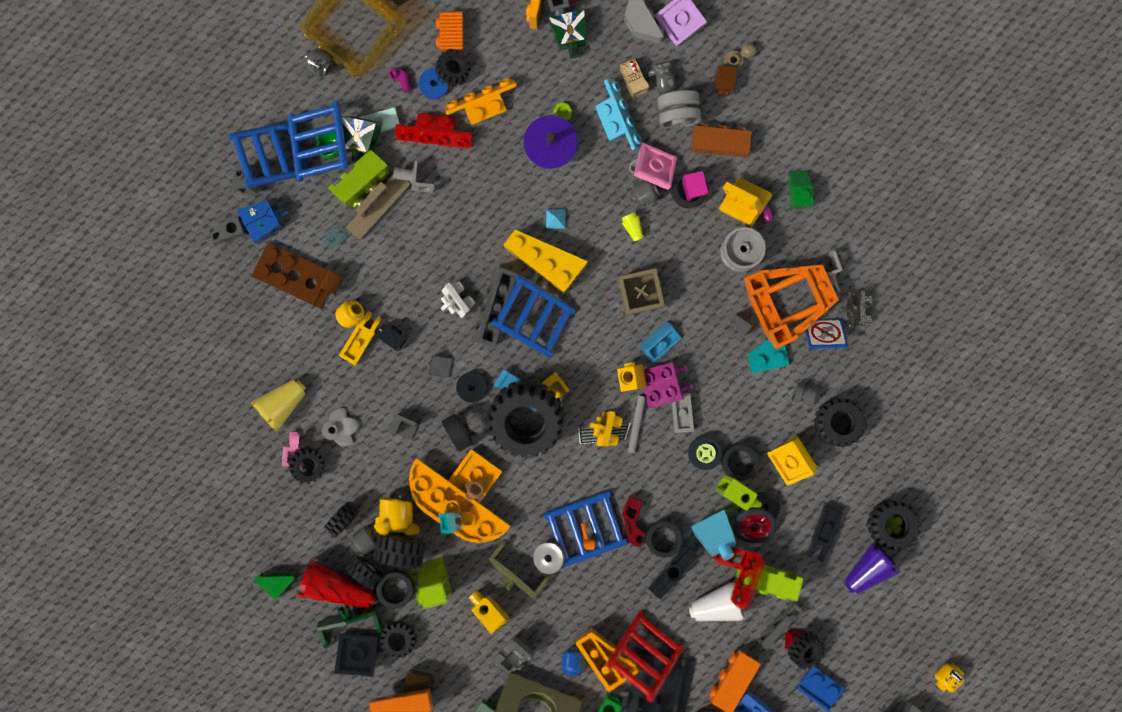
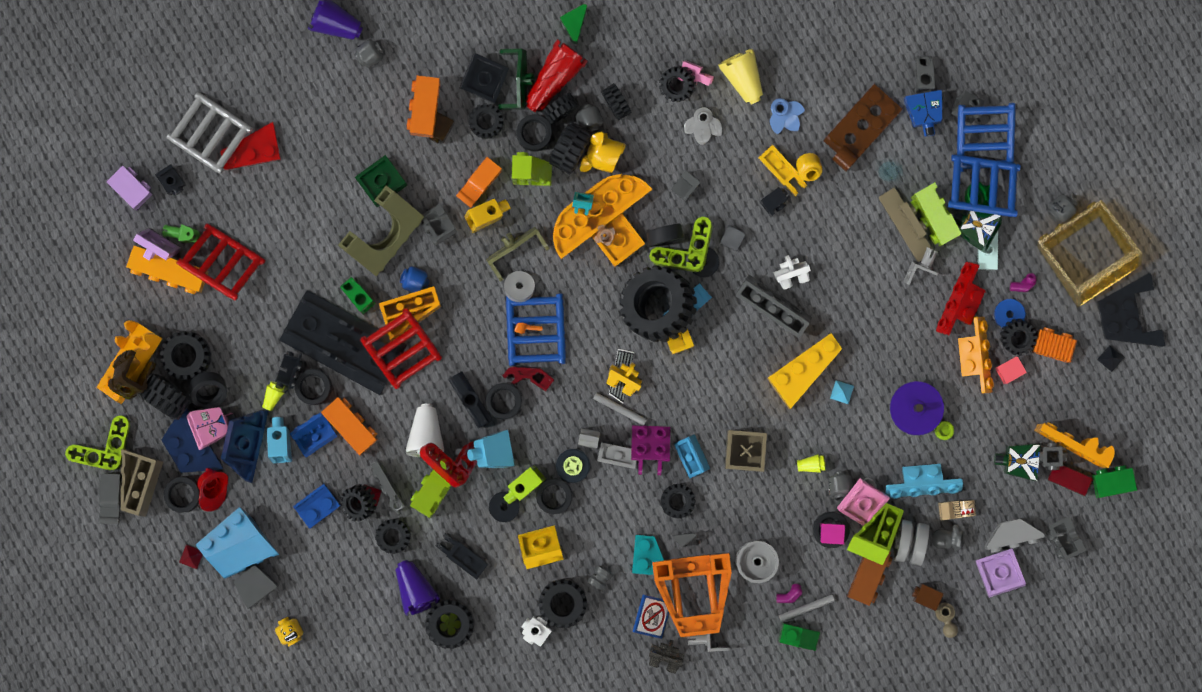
camera: 105 degrees right, 0 degrees up
blue bar [491,274,576,358] -> none
yellow brick [617,362,647,392] -> none
yellow bracket [719,177,772,227] -> none
wheel [734,508,776,543] -> none
none -> black tyre [375,519,411,554]
none -> orange piece [456,157,502,208]
none -> white brick [521,616,552,647]
none -> light grey piece [578,428,600,449]
none -> lime beam [649,217,713,272]
none -> black tyre [661,484,696,519]
none -> medium blue plate [770,99,805,134]
none -> light grey bar [778,594,835,623]
none -> lime wedge [847,503,904,565]
none -> coral panel [995,357,1027,384]

